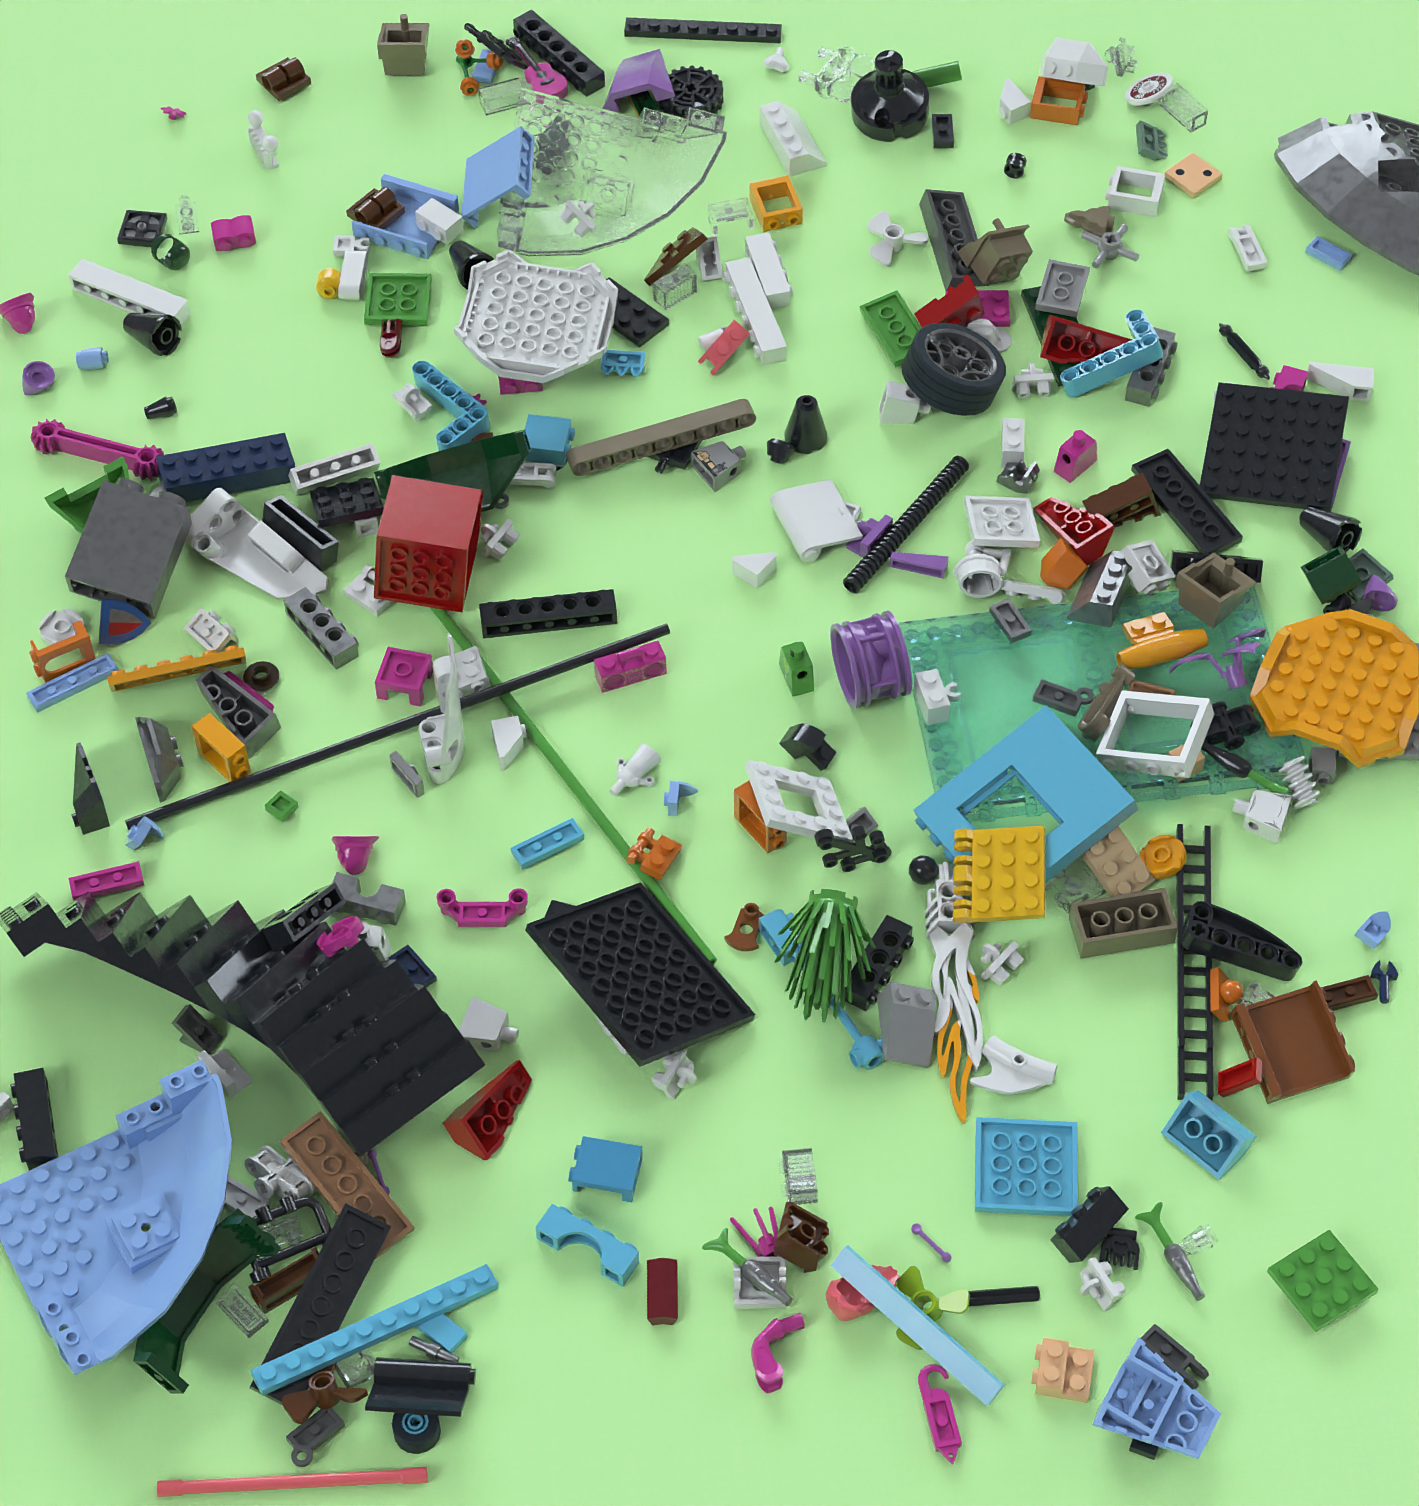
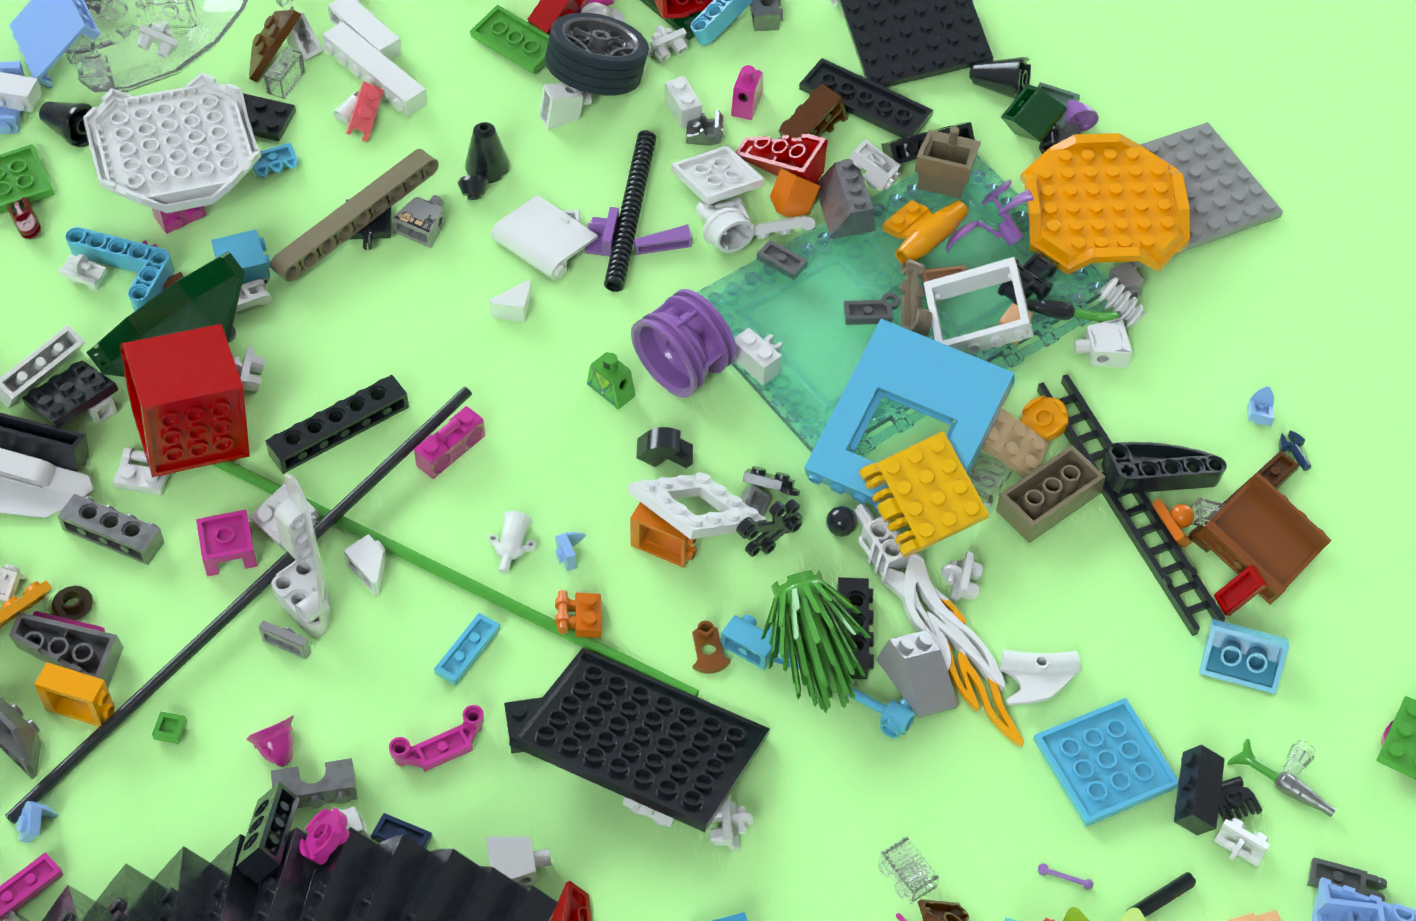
camera: 30 degrees left, 0 degrees up
none -> hinge [742,466,800,496]

